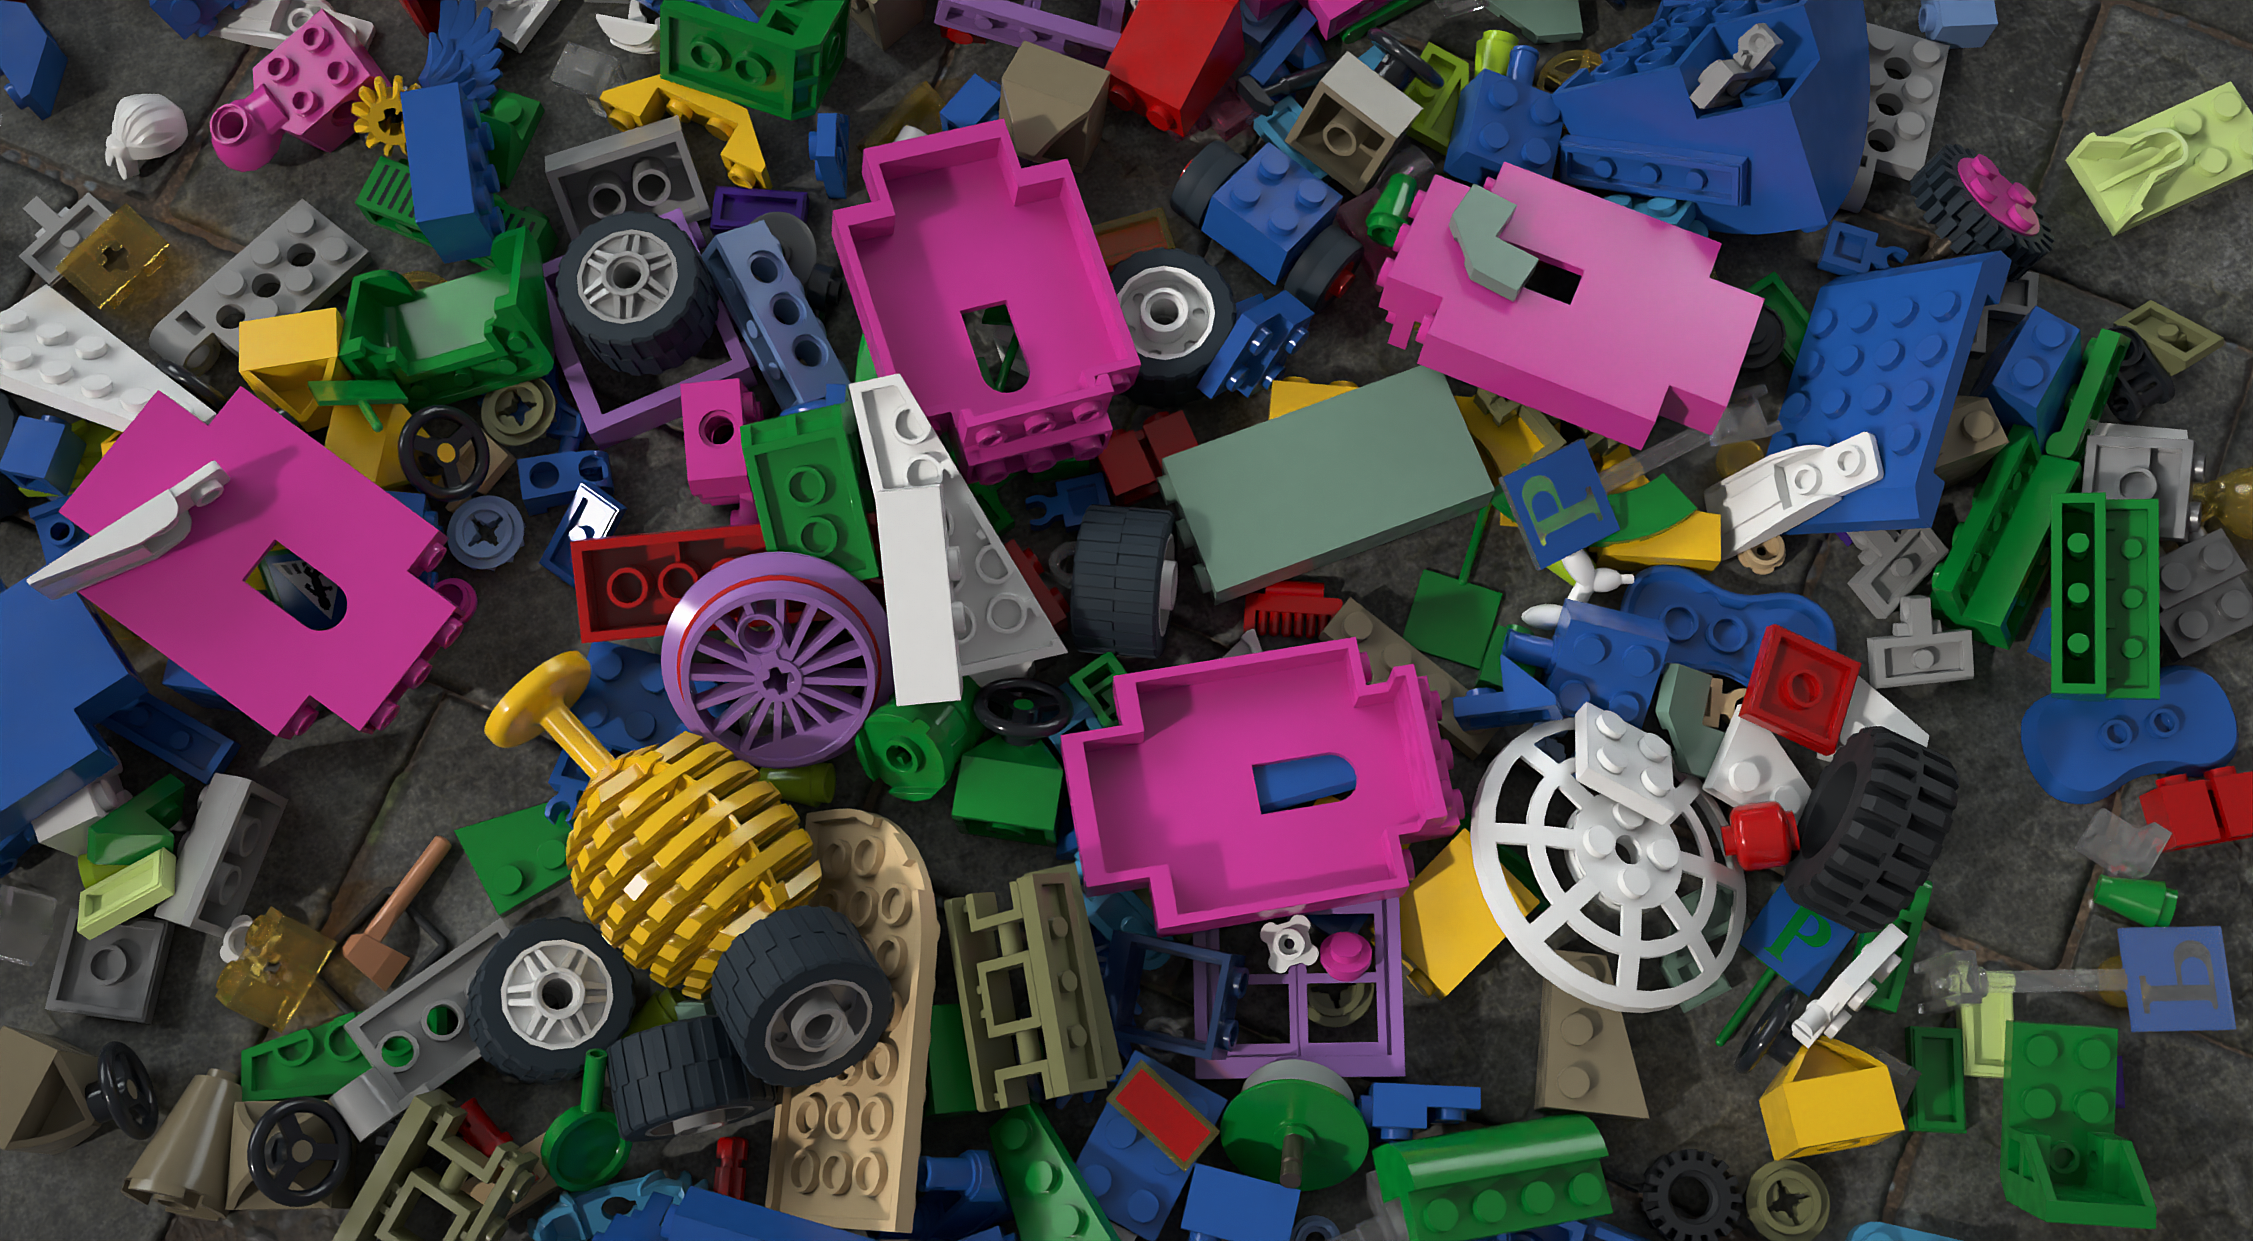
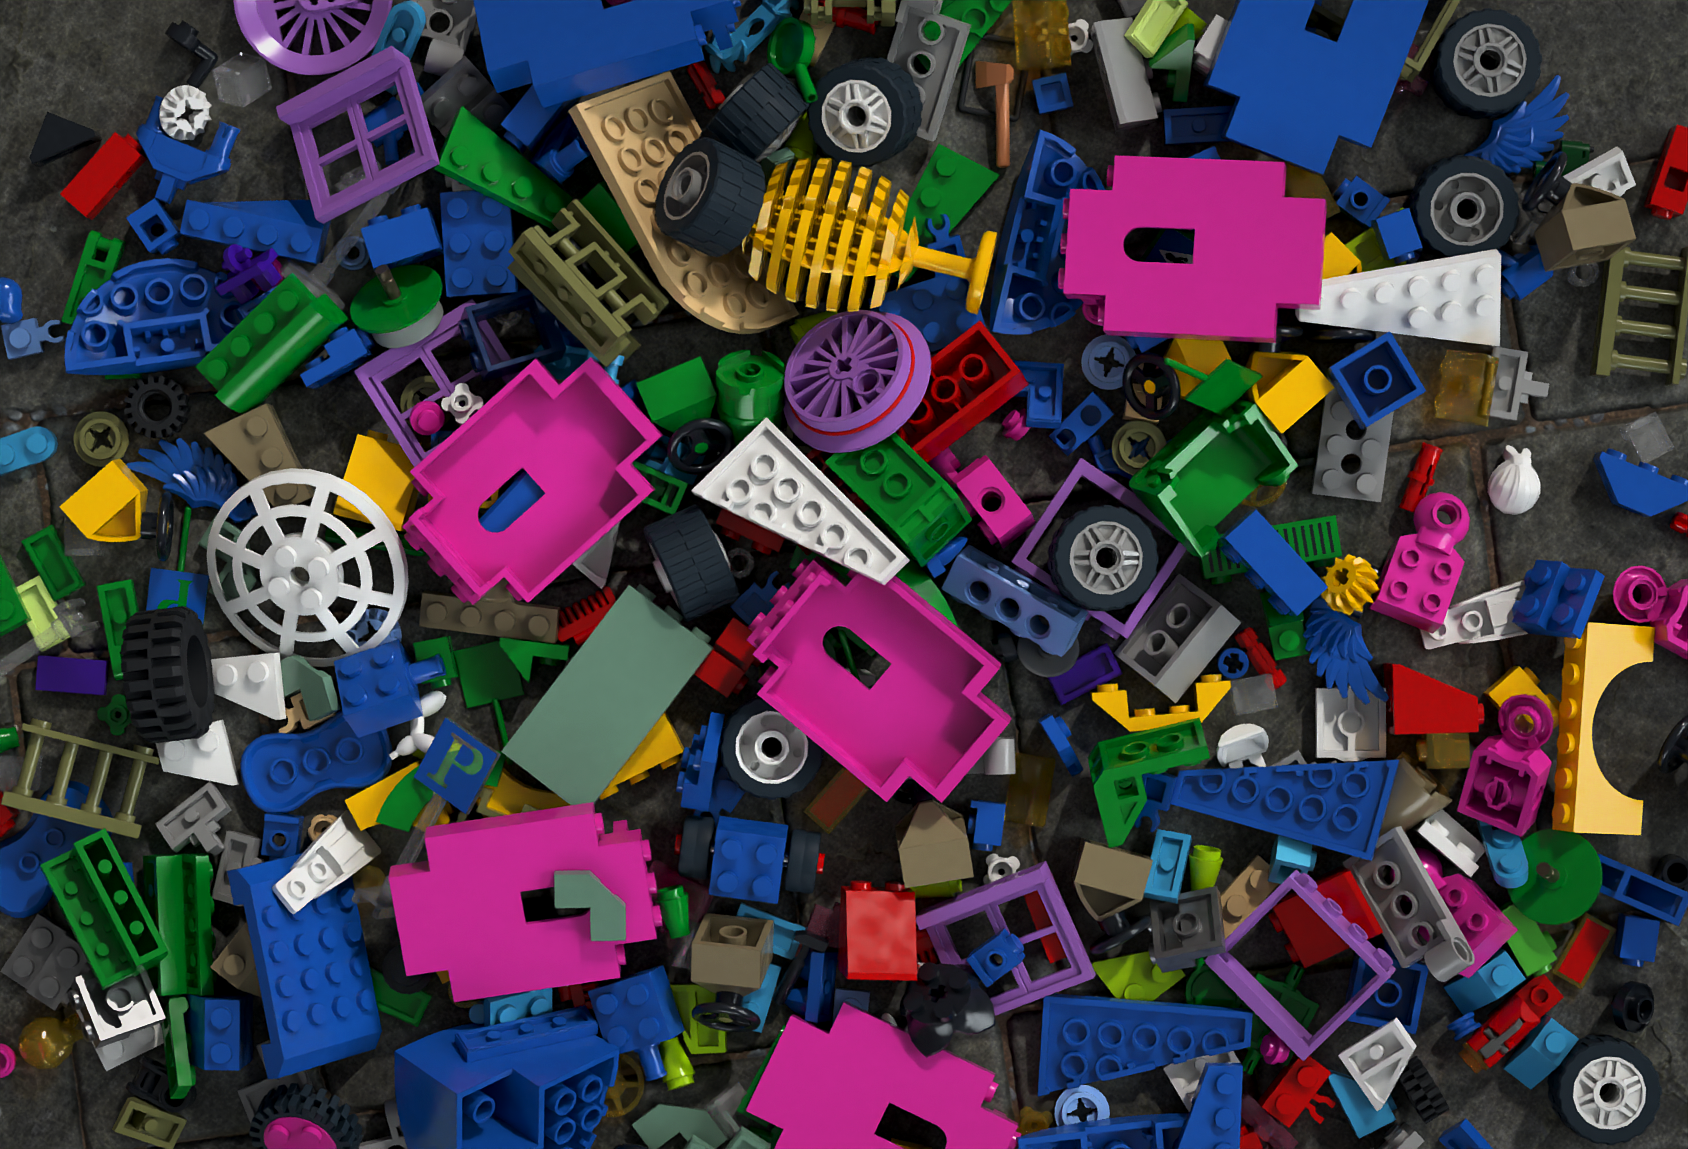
camera: 145 degrees right, 15 degrees up
piece [26,460,230,600] -> none
white brick [874,484,966,706] -> none
red tile [1106,1059,1220,1173] -> none
blue slope [1453,655,1563,731] -> none
white plate [1575,701,1675,825] -> none
light grey hinge [1689,23,1784,109] -> none
red head [1720,800,1800,871] -> none
red tile [1738,624,1862,756] -> none
white plate [1792,923,1908,1048] -> none
blue plate [1817,220,1908,276] -> none
none -> olive fence [1,718,160,839]
none -> dark purple tile [35,655,109,695]
none -> green plate [97,694,132,736]
none -> blue animal [126,438,258,523]
none -> blue brick [261,813,304,861]
none -> green slope [499,637,570,683]
none -> white plate [983,853,1020,884]
none -> blue brick [990,129,1105,335]
none -> dark pink plate [1002,408,1031,441]
none -> blue plate [1032,72,1073,115]
none -> blue bush [1216,648,1249,679]
none -> red axle [1235,627,1287,691]
none -> blue brick [1325,331,1426,430]
none -> red pin [1399,442,1443,513]

